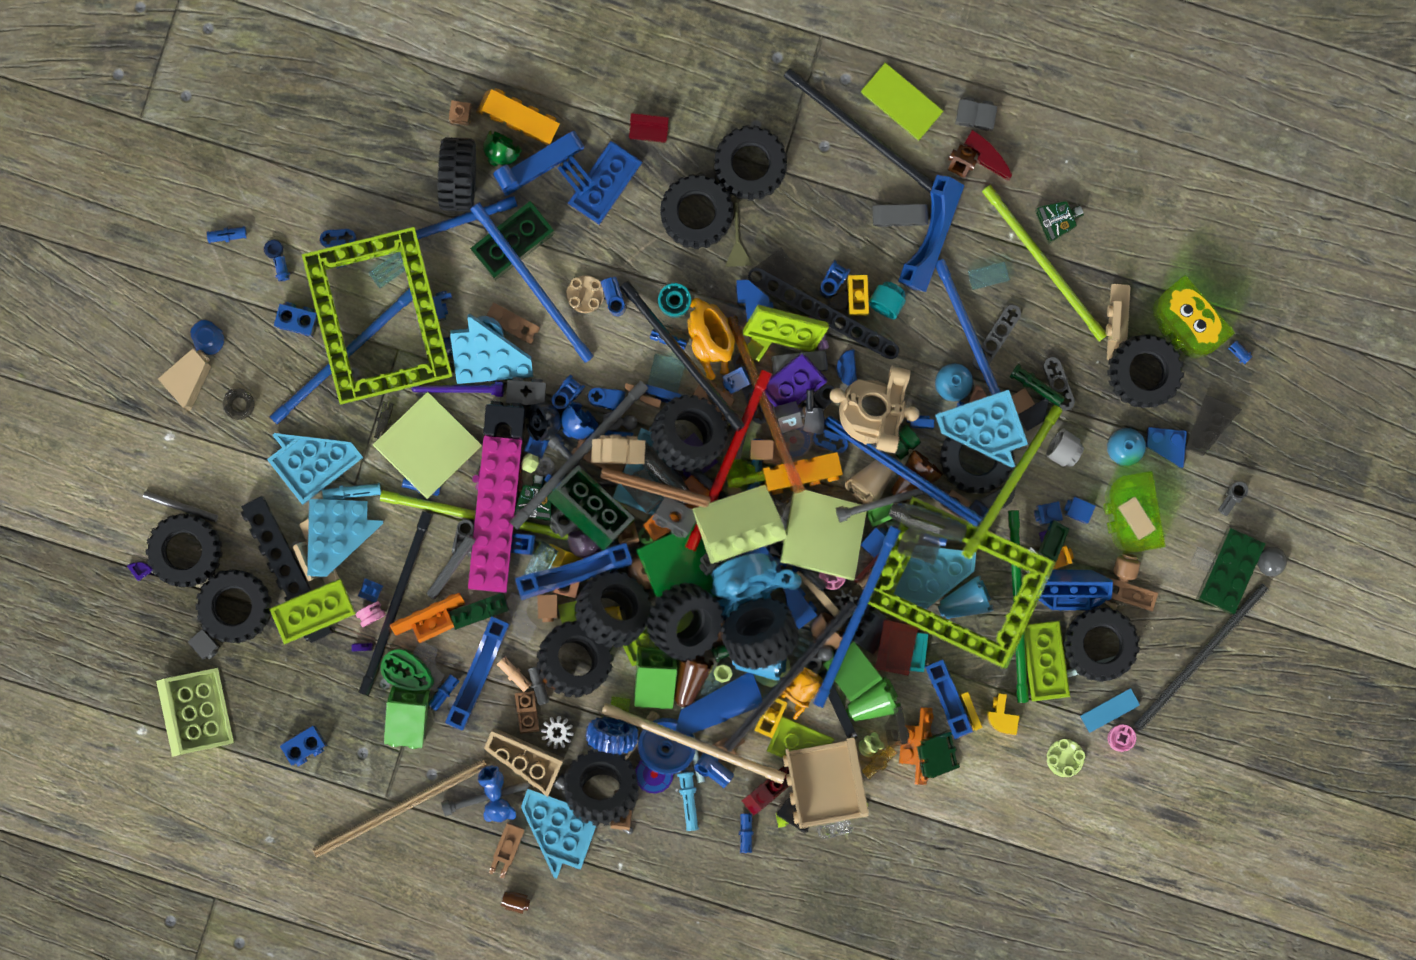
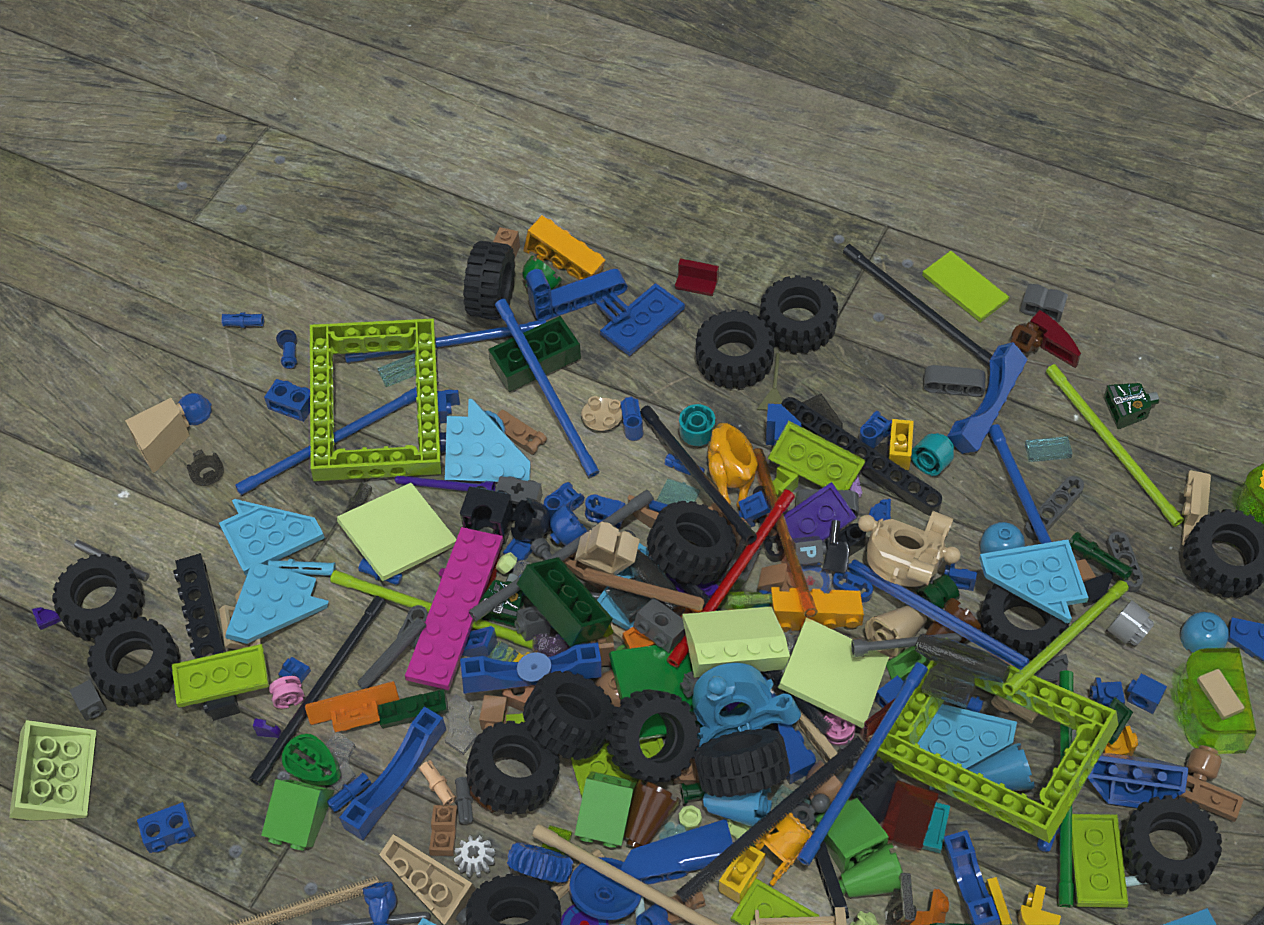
camera: 15 degrees right, 30 degrees down
none -> medium blue piece [517,652,551,682]

